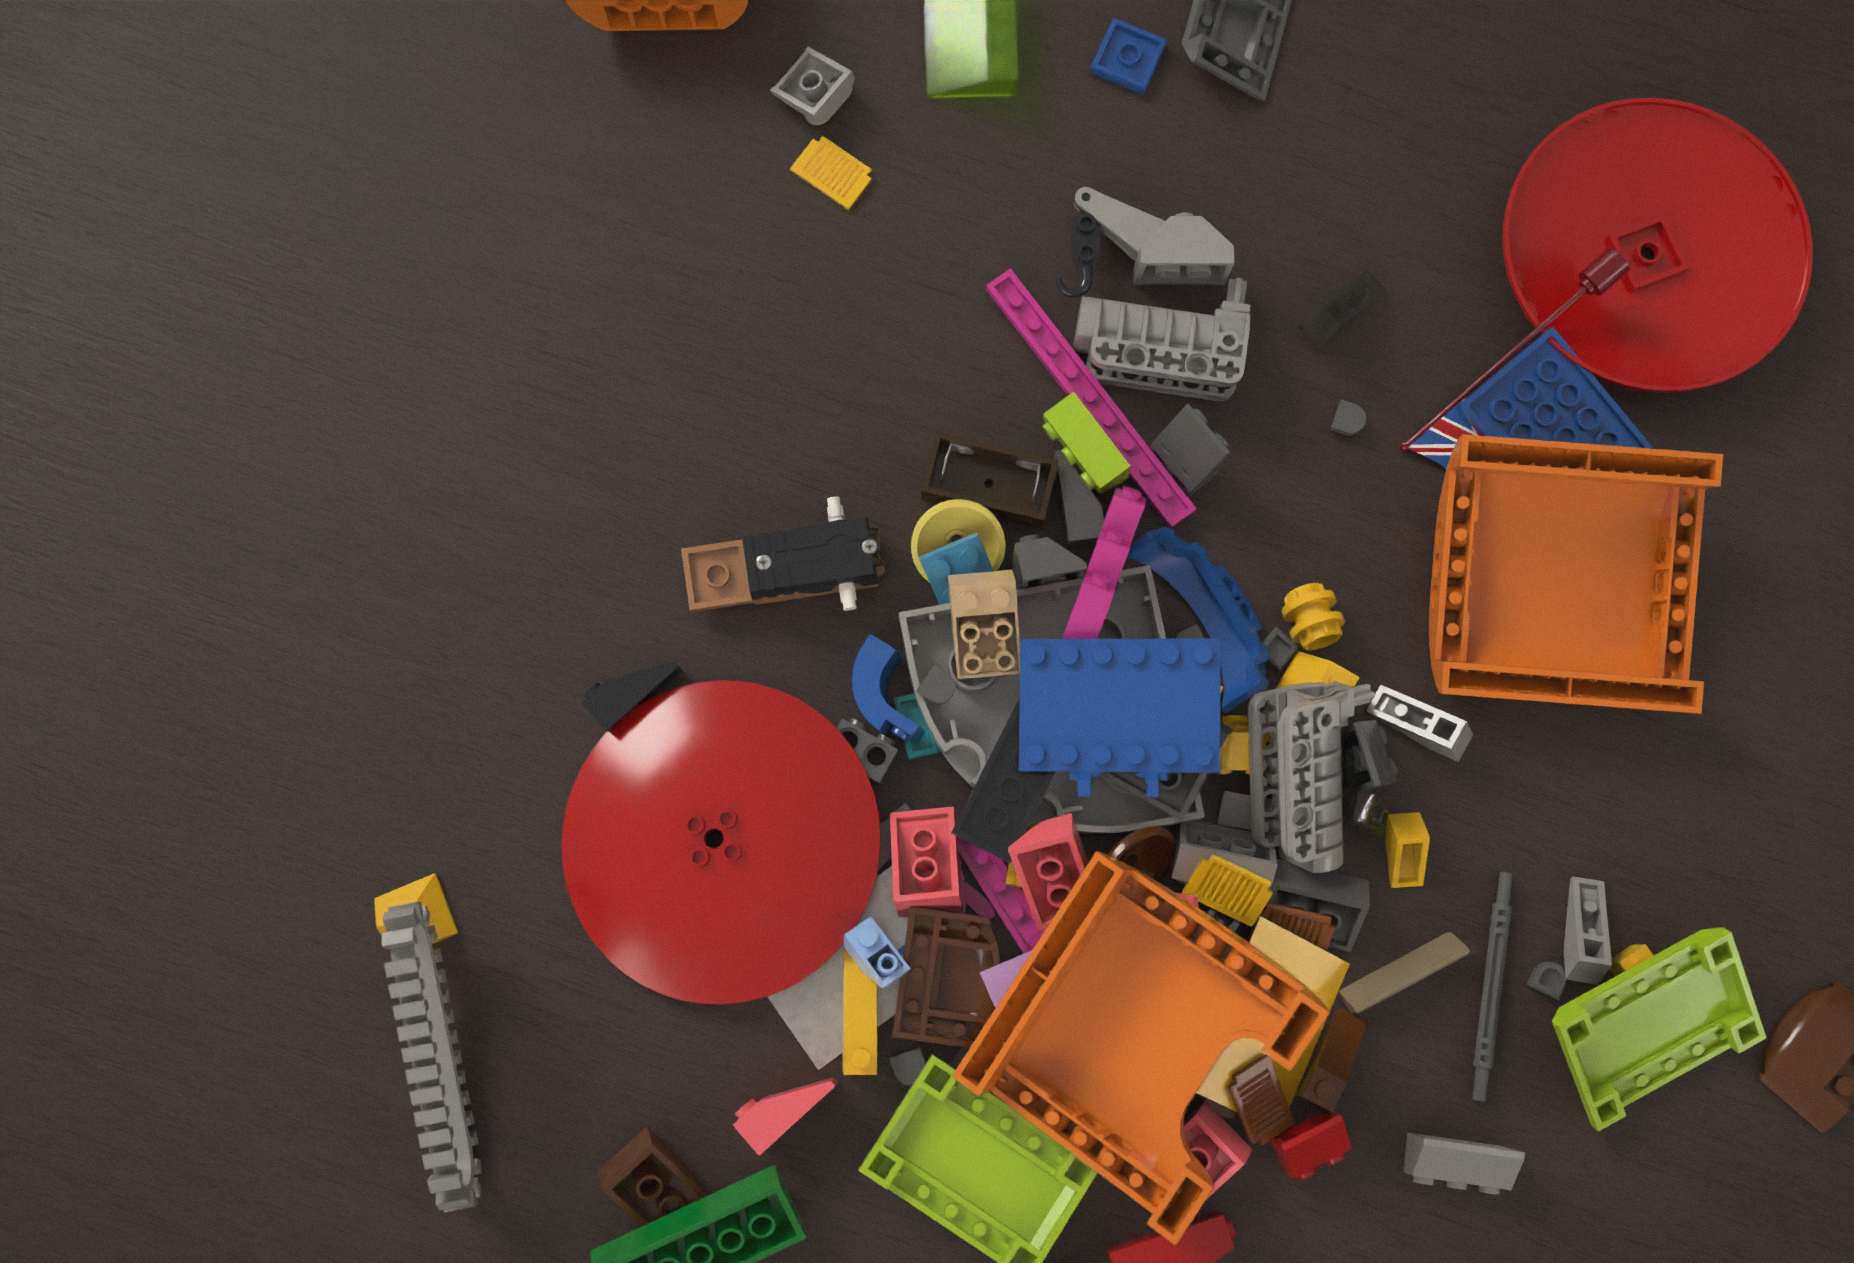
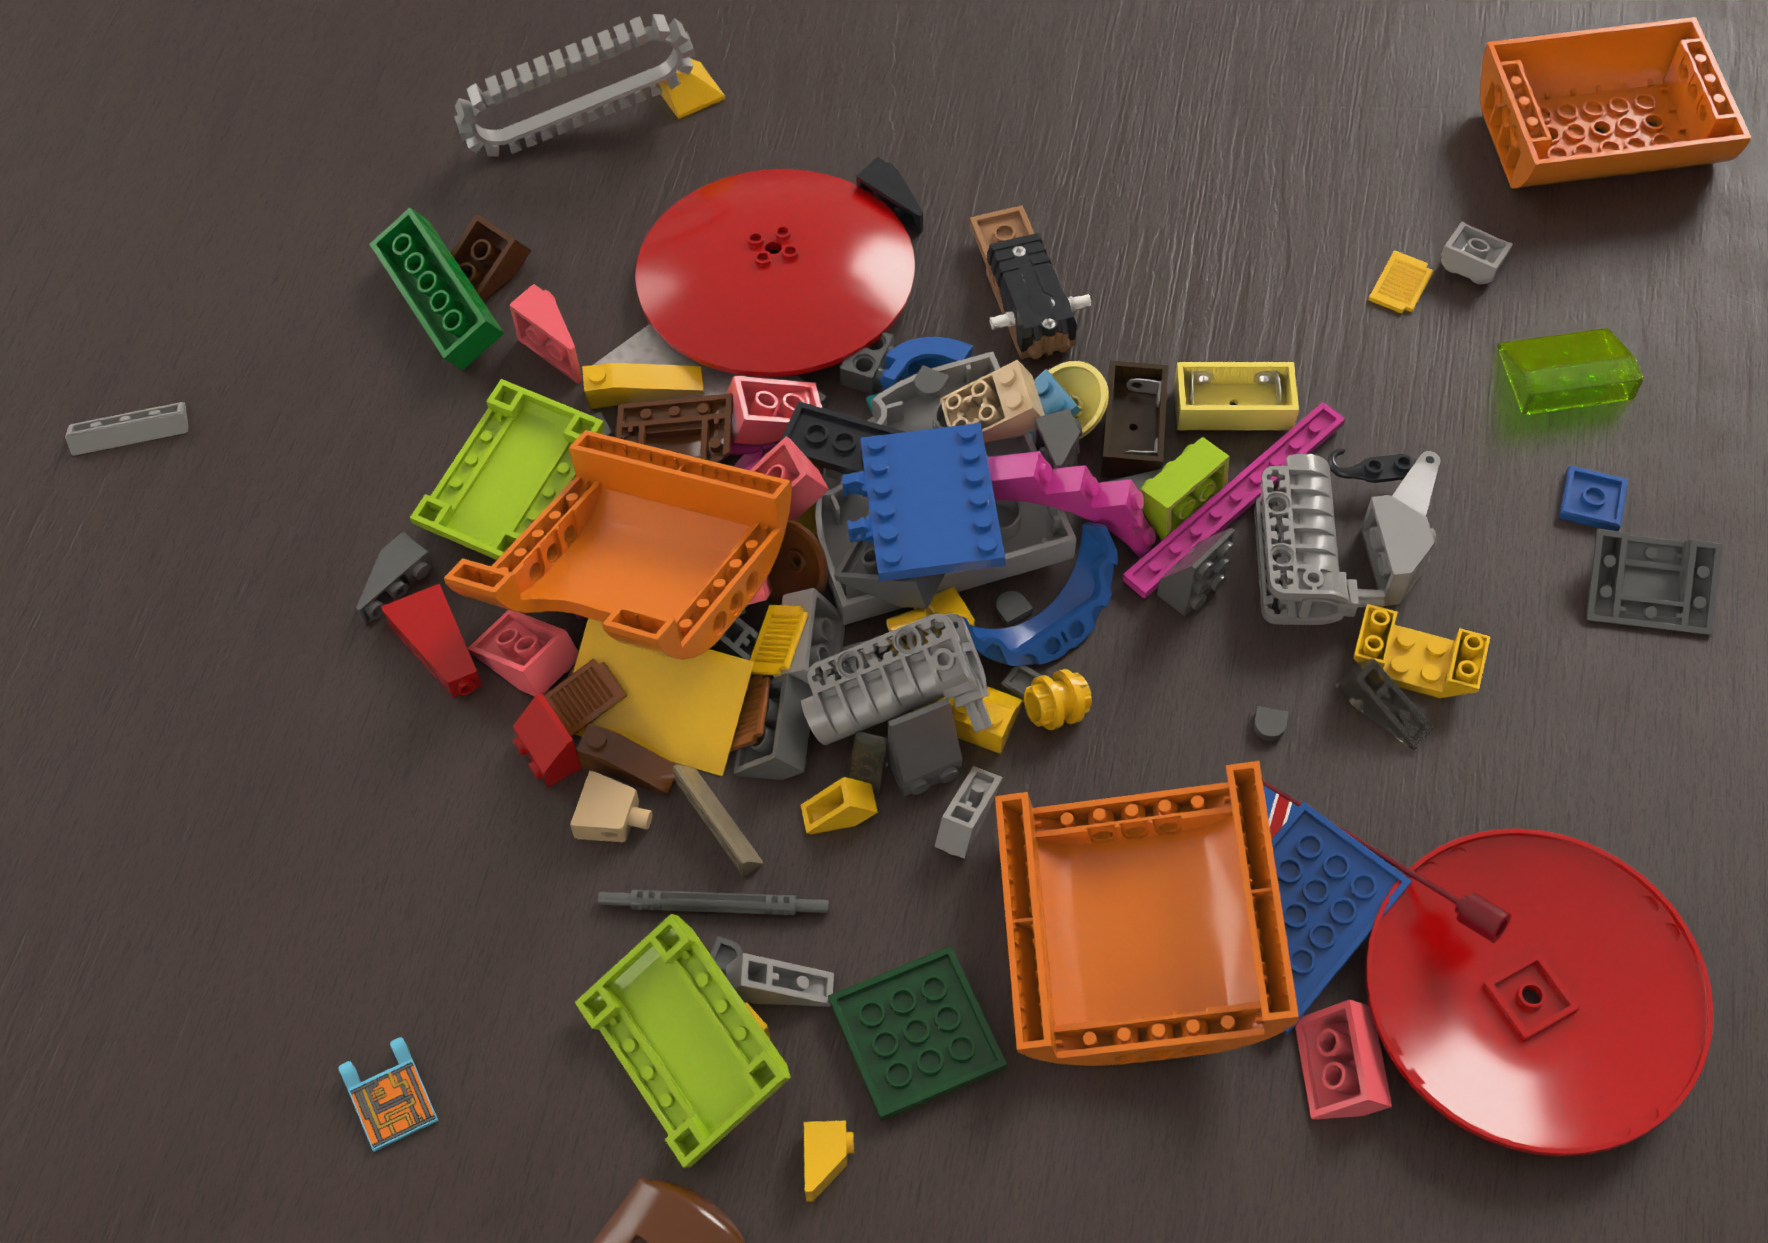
camera: 85 degrees right, 20 degrees down
light blue slope [843,916,910,989] -> none
light grey slope [1403,1132,1525,1195] -> none
none -> tan torso [570,771,653,842]
none -> yellow slope [804,1121,854,1201]
none -> dark green plate [828,946,1007,1121]
none -> light yellow piece [1174,362,1299,430]
none -> coral slope [1295,999,1392,1120]
none -> yellow slope [1353,604,1491,698]

